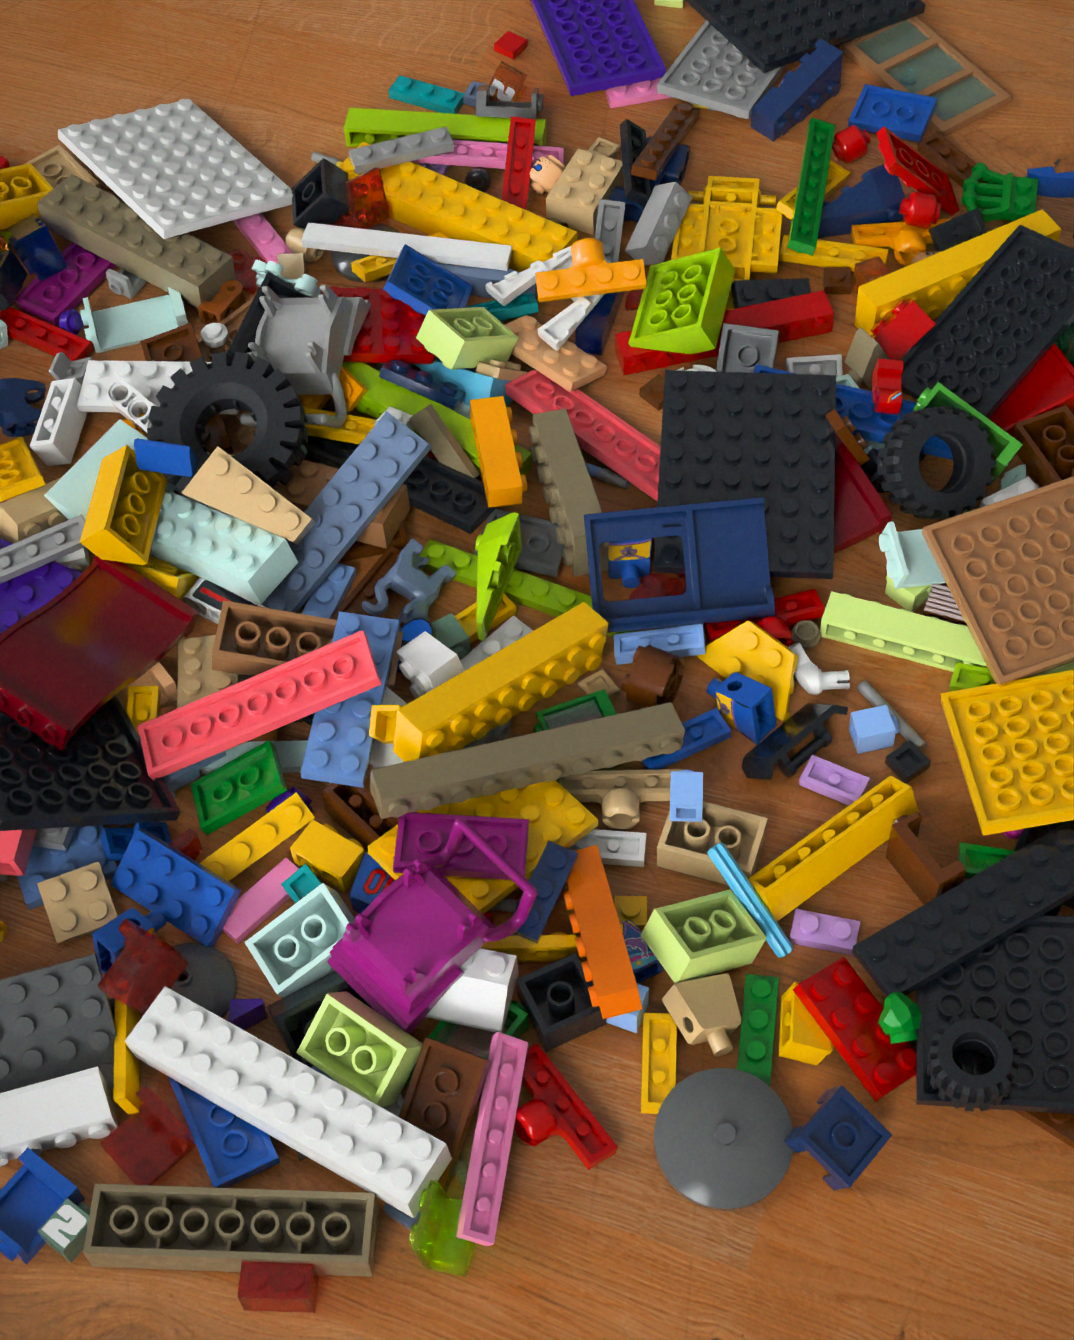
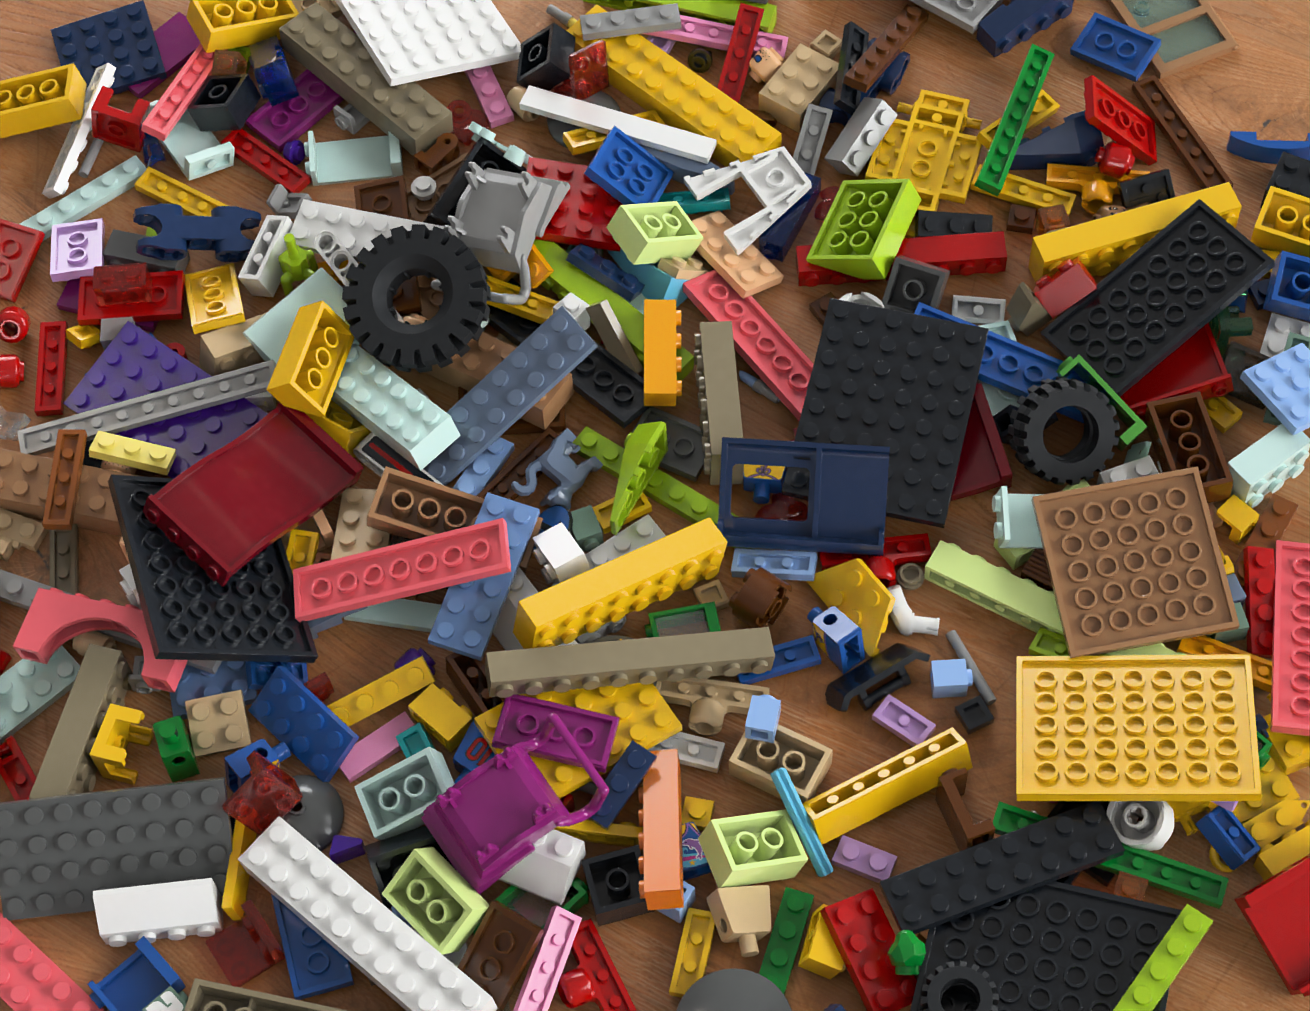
camera: 10 degrees right, 5 degrees up
blue slope [134,438,198,477] -> none
tan wedge [182,446,316,545] -> none
green plate [190,740,287,835] -> none
tan tile [277,253,305,279] -> none
yellow panel [369,705,403,744] -> none
light orange plate [535,238,647,302] -> none
reddish brown plate [825,409,870,466] -> none
red head [832,125,871,164] -> none
red leg [872,358,903,415] -> none
green plate [961,163,1038,222] -> none
none -> green torso [153,716,200,783]
none -> lime plant [278,233,318,297]

